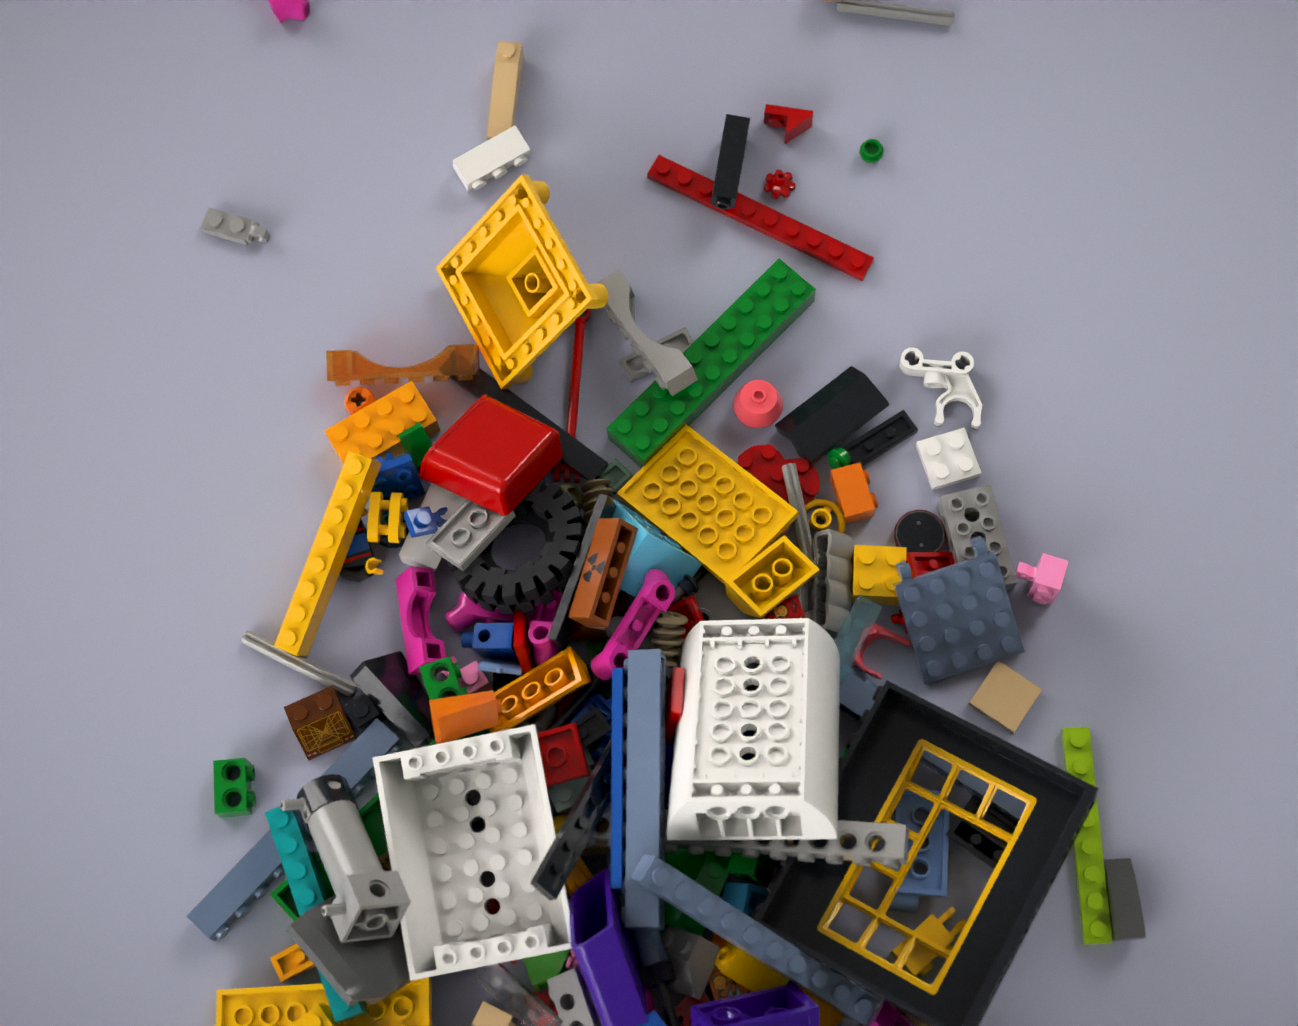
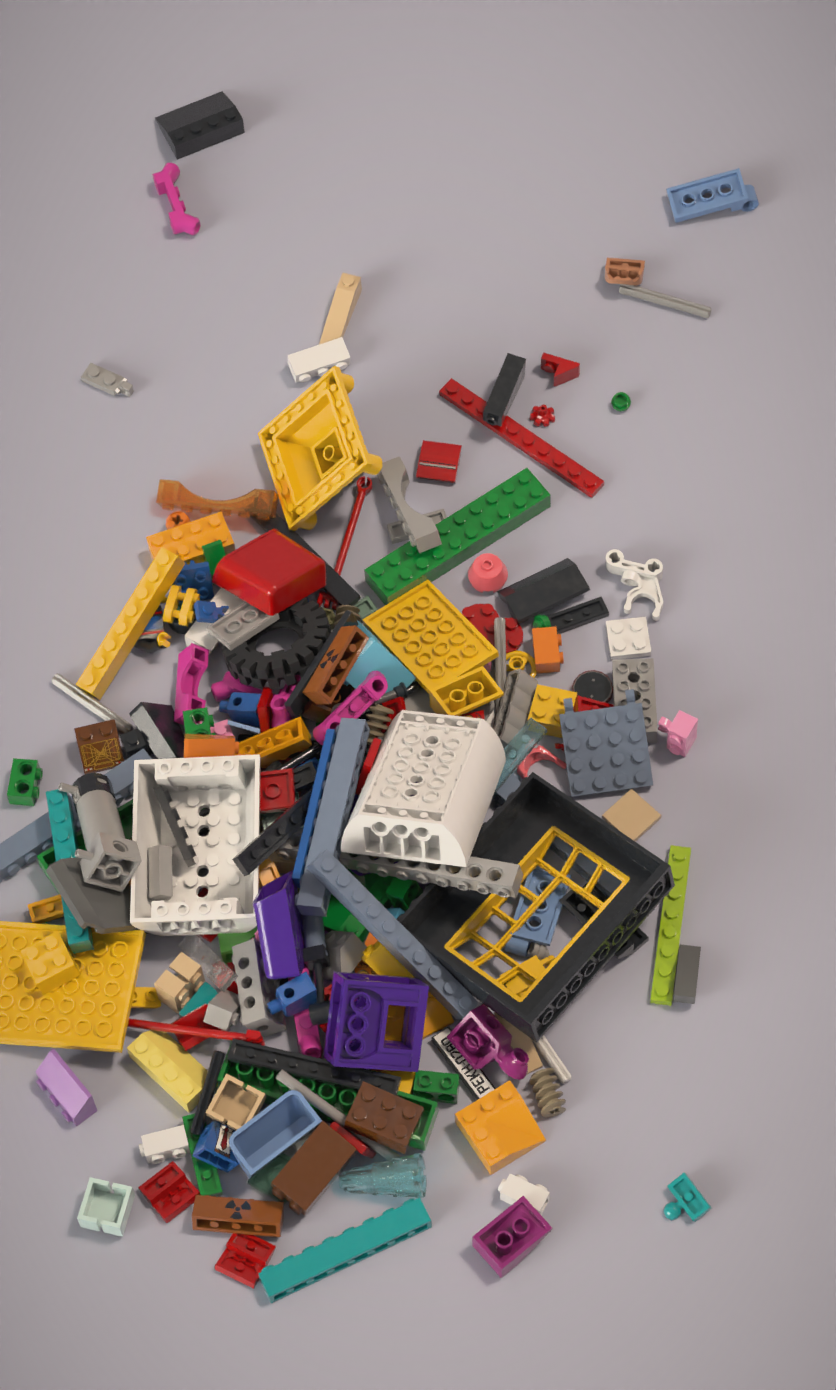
camera: 10 degrees right, 10 degrees down
none -> light grey piece [148,845,173,901]
none -> black plate [153,785,197,867]
none -> red slope [416,440,462,483]
none -> light grey plate [527,942,550,961]

